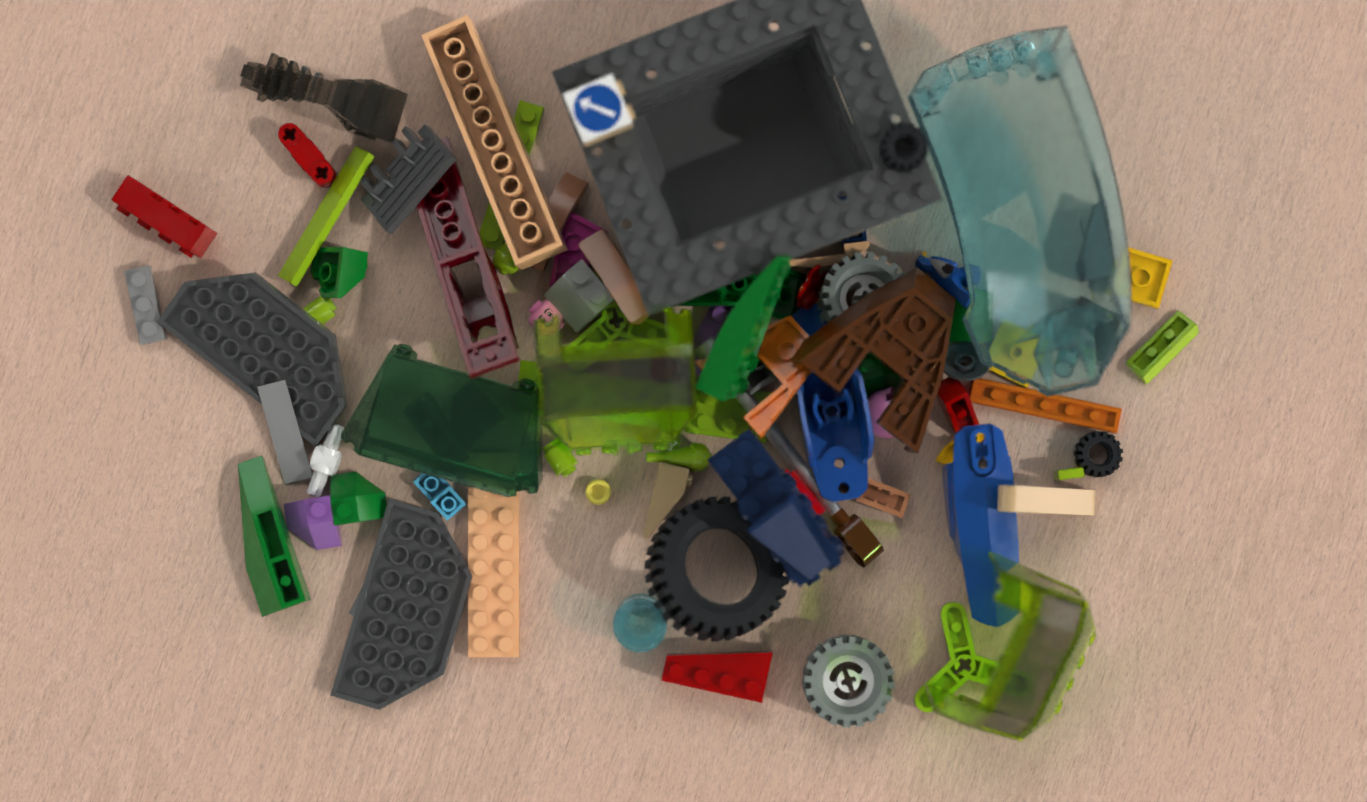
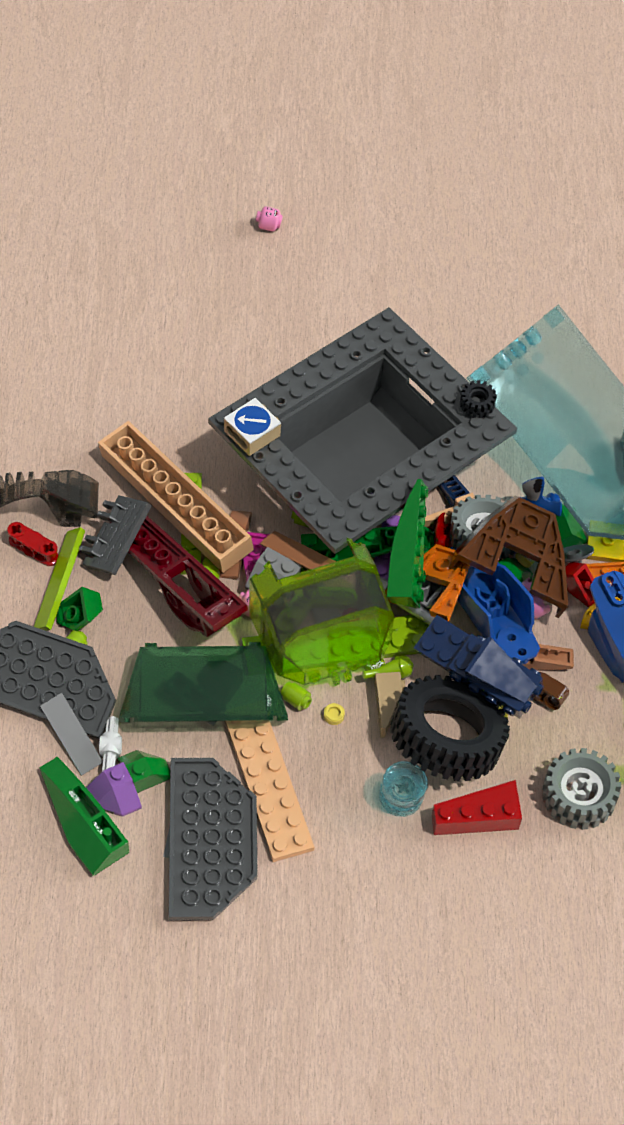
camera: 20 degrees left, 30 degrees down
medium azure slope [413,464,466,521] -> none

